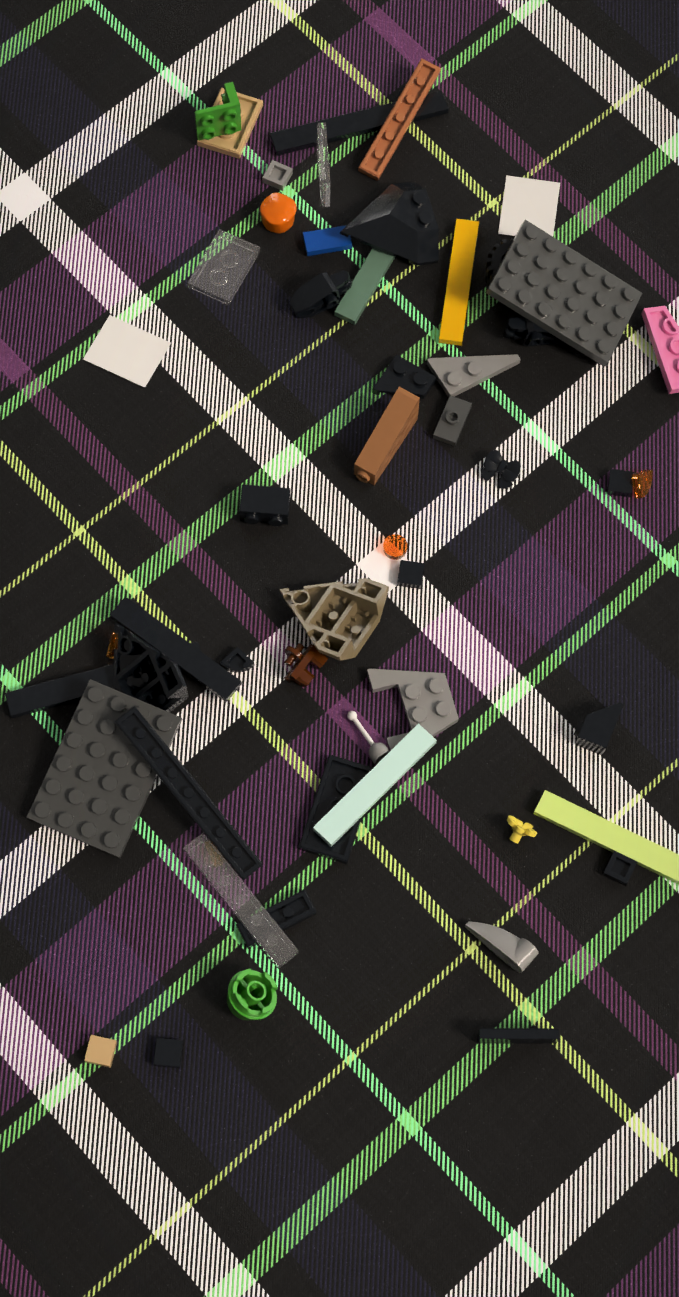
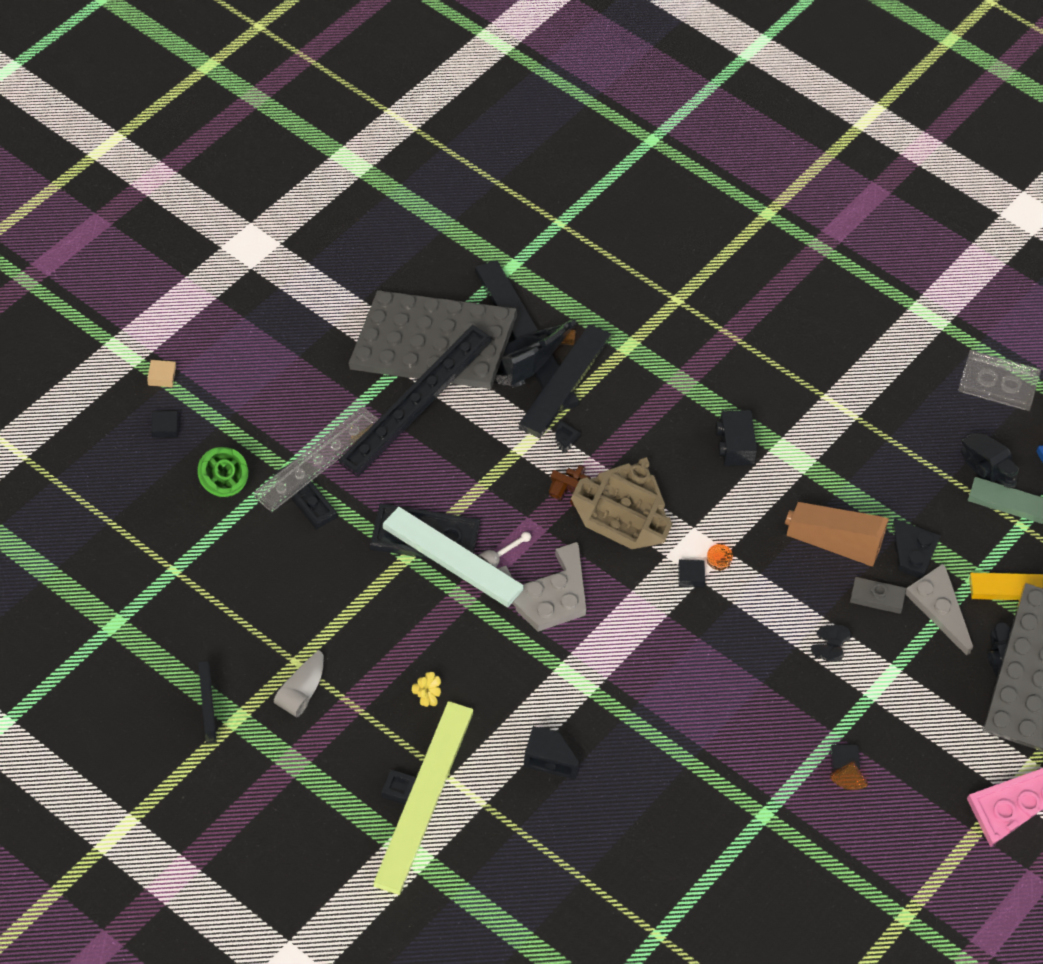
camera: 80 degrees right, 15 degrees down
white sticker [83,315,171,387] -> none

